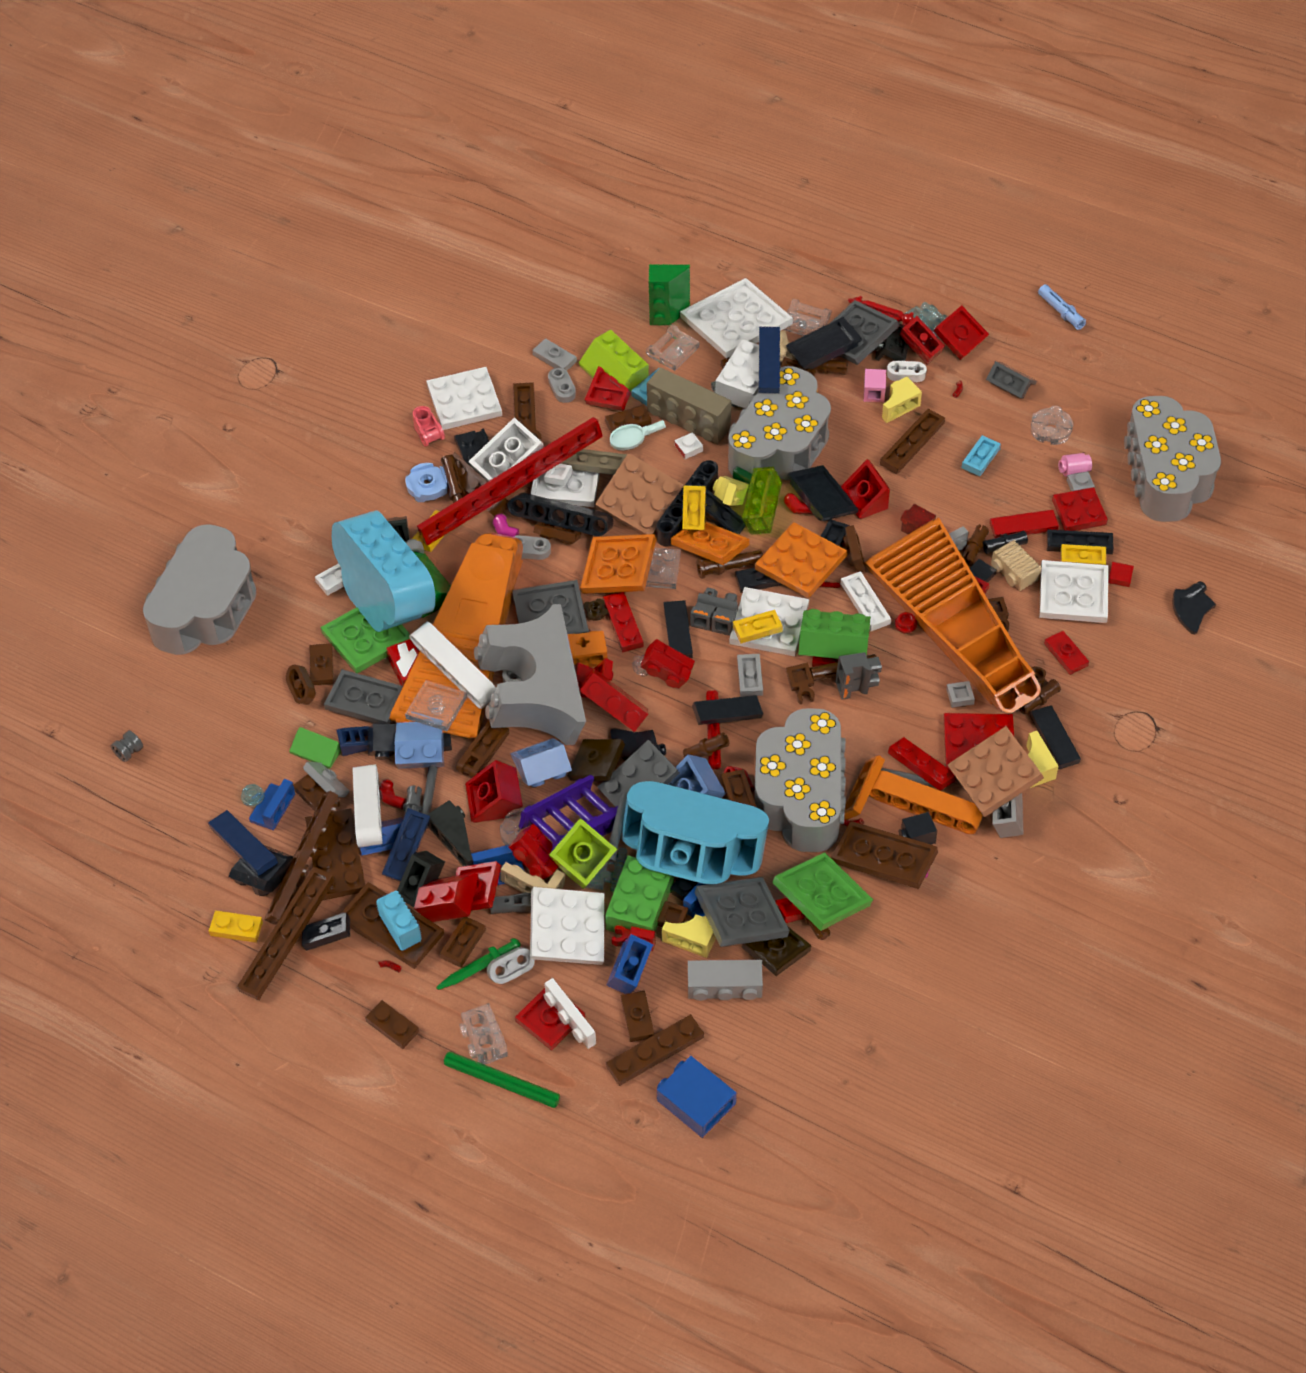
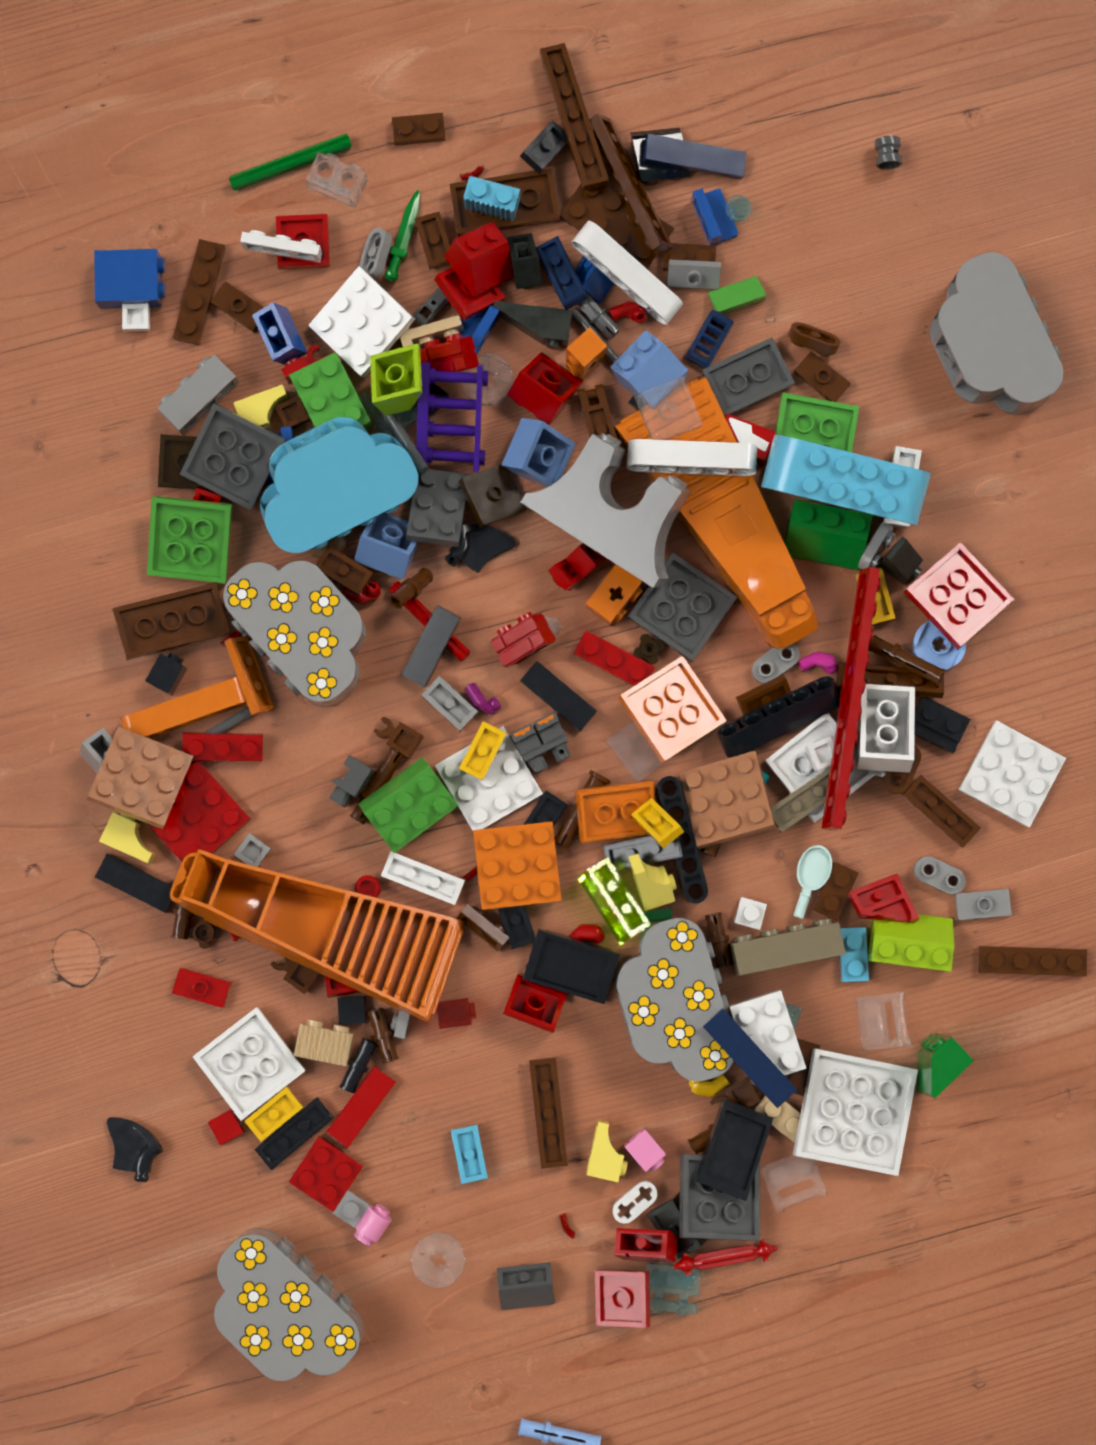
camera: 130 degrees right, 30 degrees up
yellow plate [209,910,263,943] -> none
black brick [368,724,396,760] -> none
coral piece [413,406,445,447] -> none
red brick [580,668,649,732] -> none
none -> white plate [122,303,150,332]
none -> magenta arm [465,683,501,715]
none -> orange brick [565,327,607,380]
none -> reddish brown pin [705,912,733,968]
none -> plate [903,542,1015,650]
none -> reddish brown plate [978,946,1087,976]

